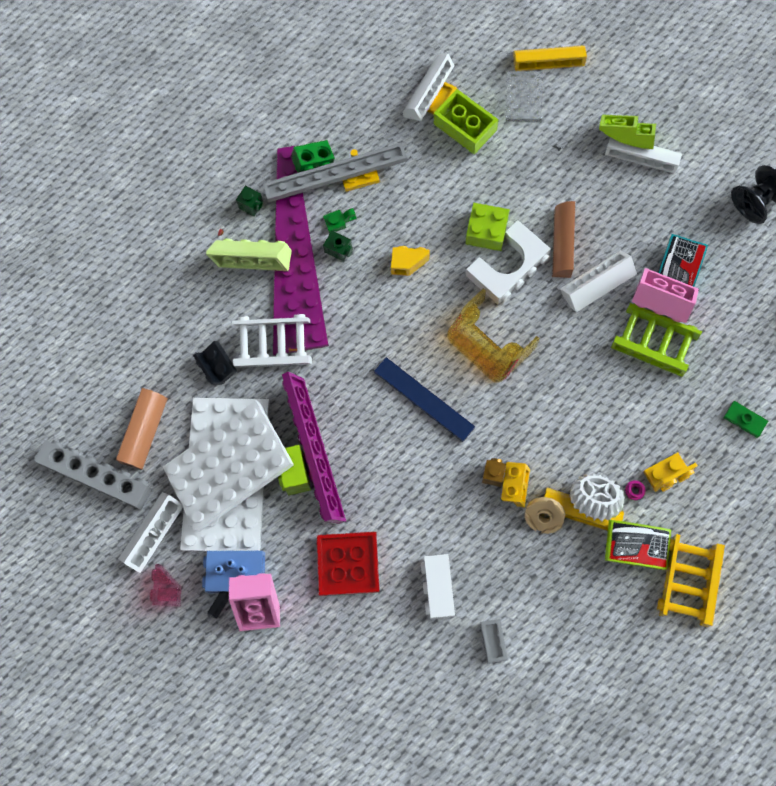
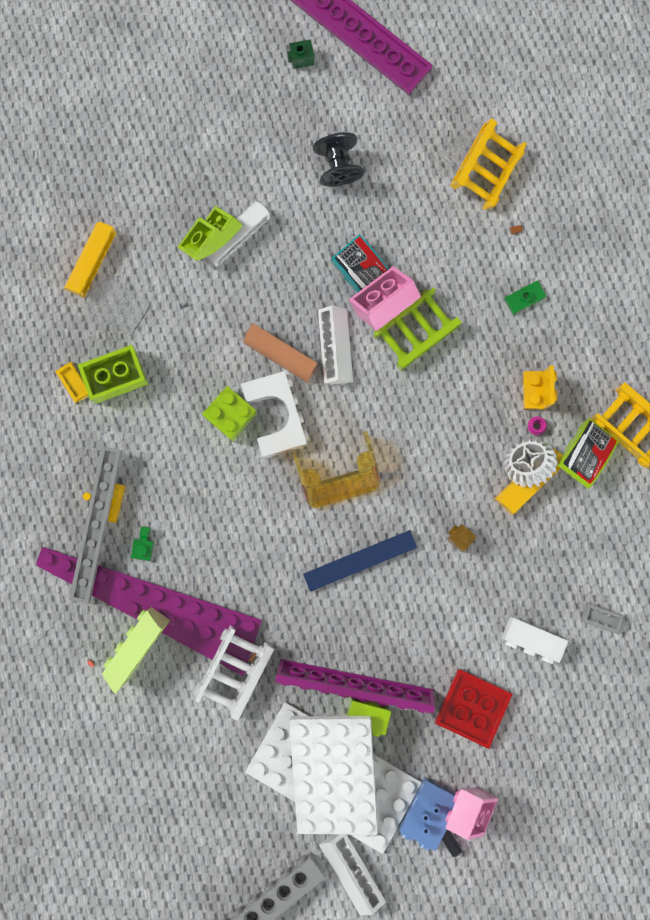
camera: 70 degrees left, 10 degrees up
nougat brick [116,388,168,470] -> none
clear pink slope [150,564,182,607] -> none
black bracket [193,341,237,385] -> none
dark green brick [236,185,264,217] -> none
green brick [291,140,335,173] -> none
dark green brick [323,230,353,262] -> none
yellow slope [391,246,430,276] -> none
white brick [403,53,454,121] -> none
yellow bracket [501,462,530,508] -> none
tan tile [525,497,565,534] -> none

